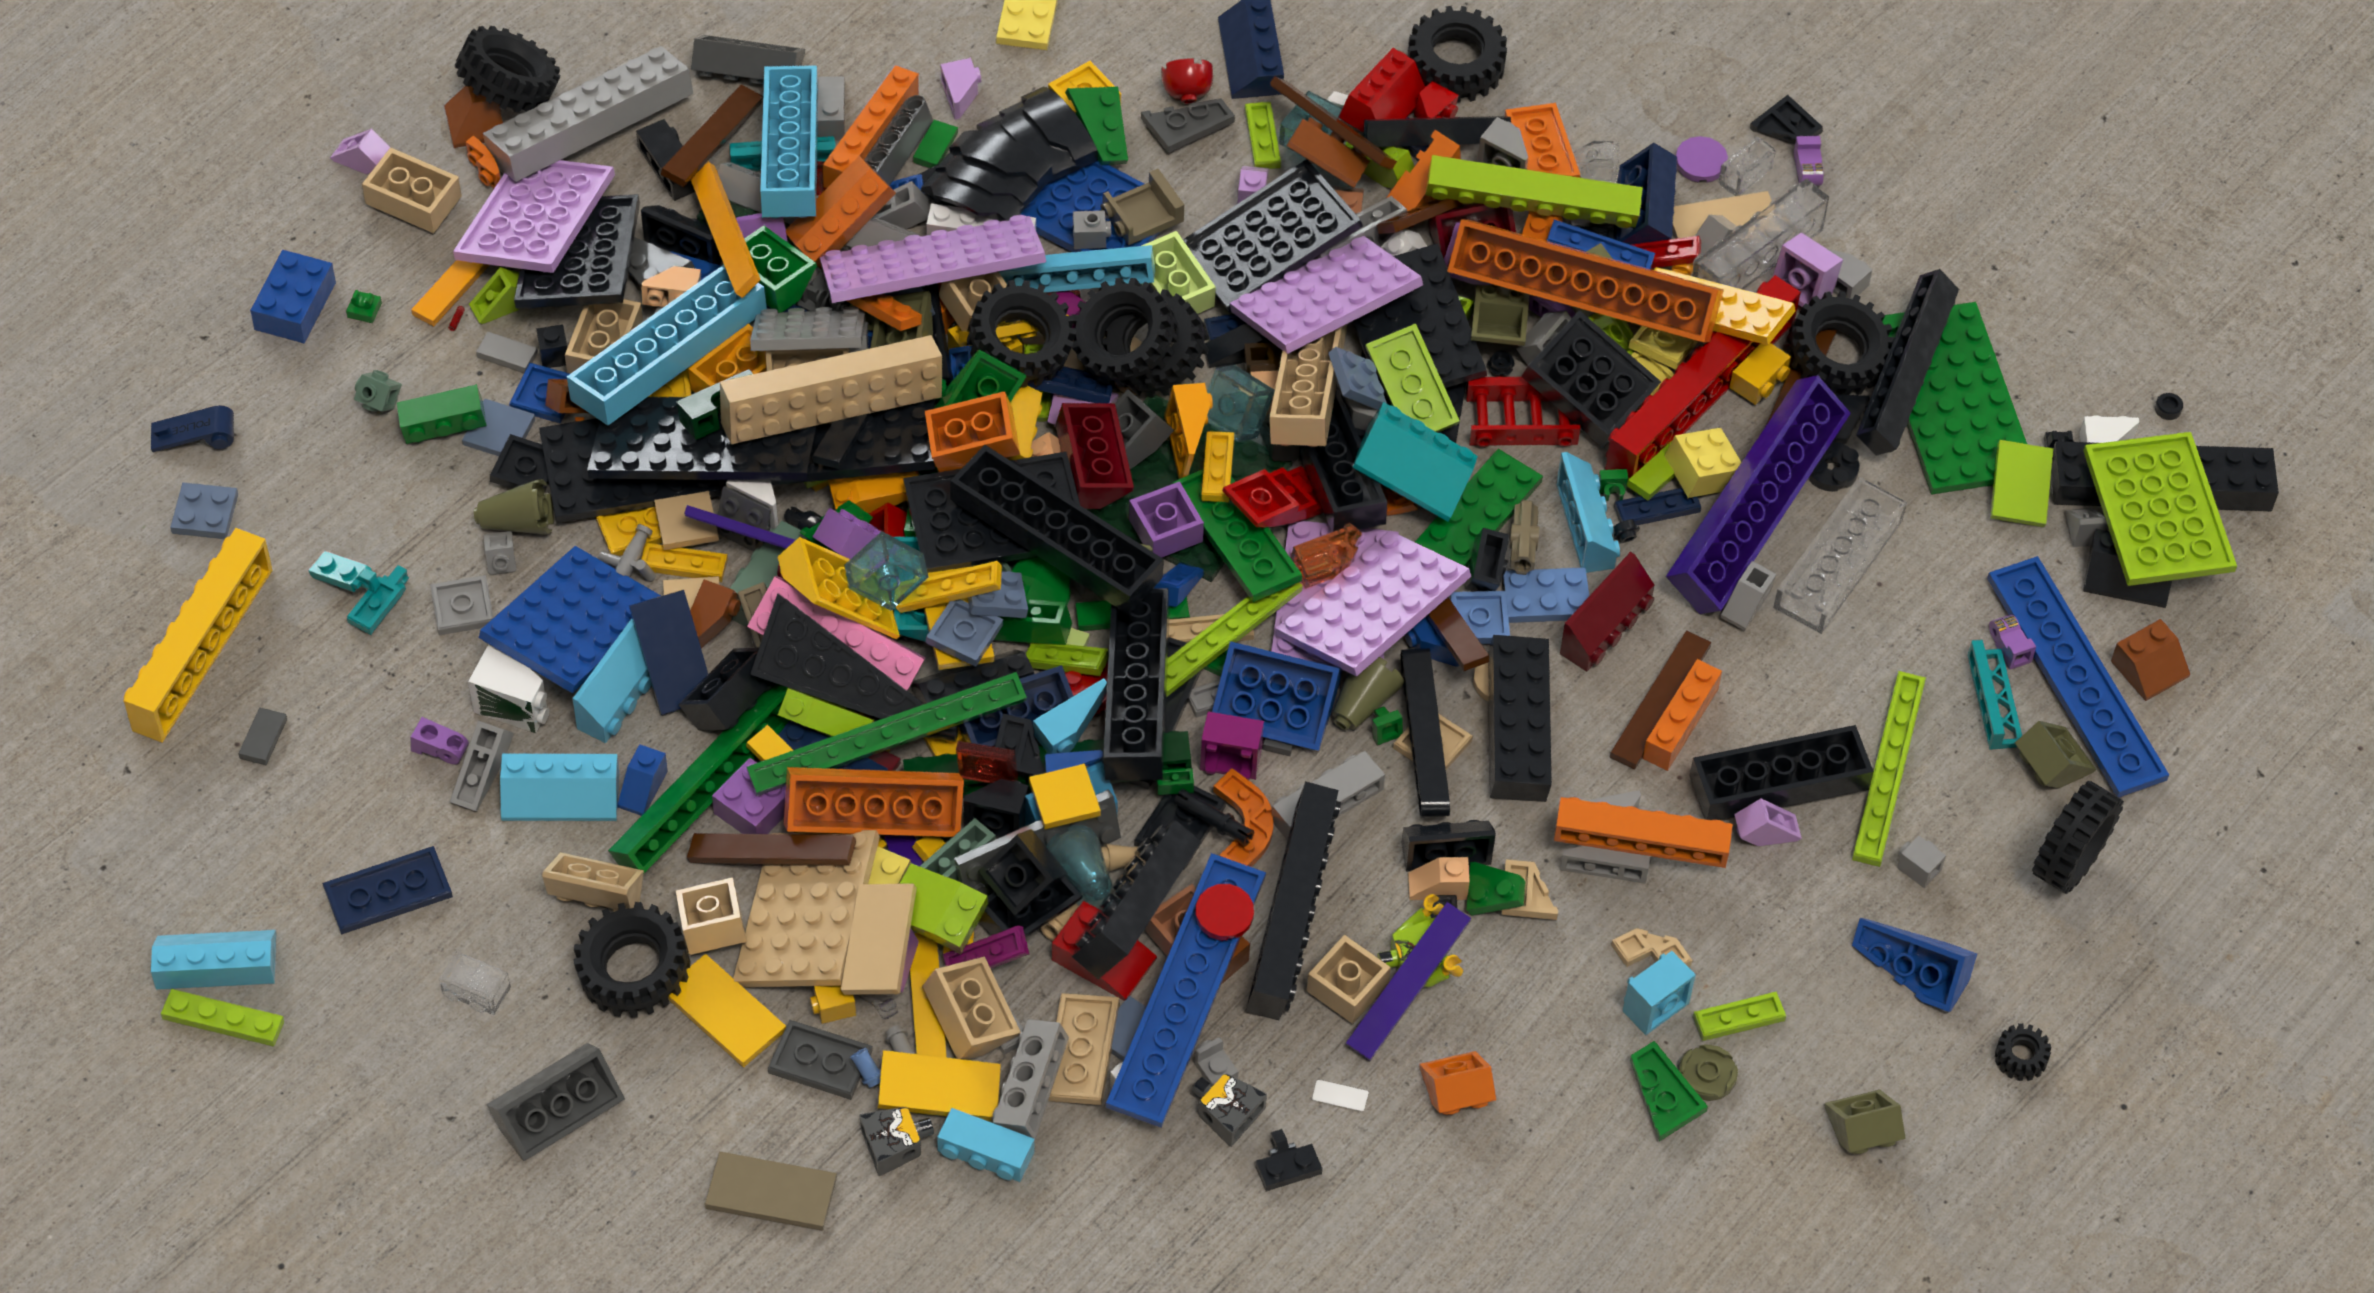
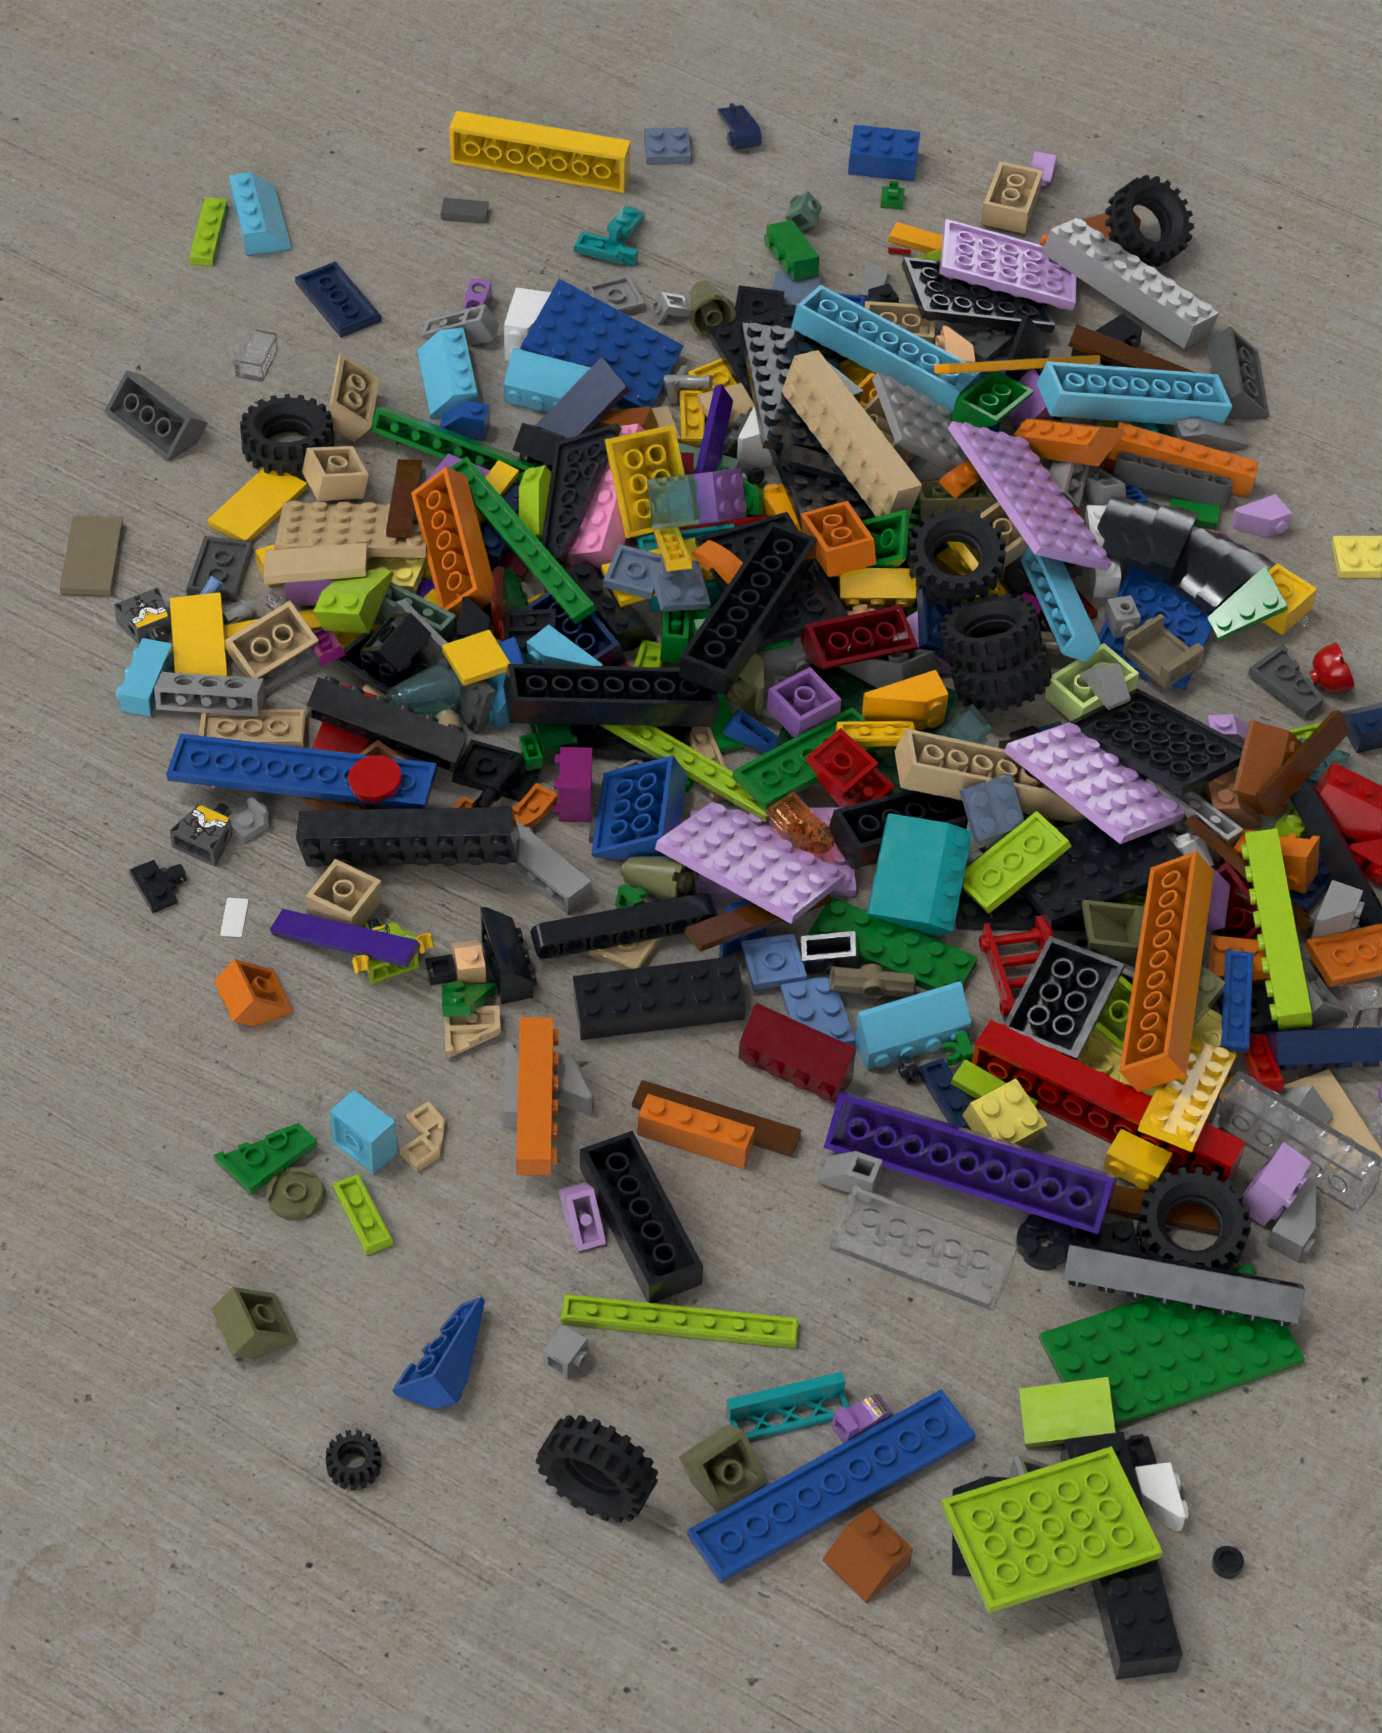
camera: 80 degrees right, 5 degrees down
none -> orange slope [691,540,743,584]
none -> light grey slope [1080,663,1131,710]

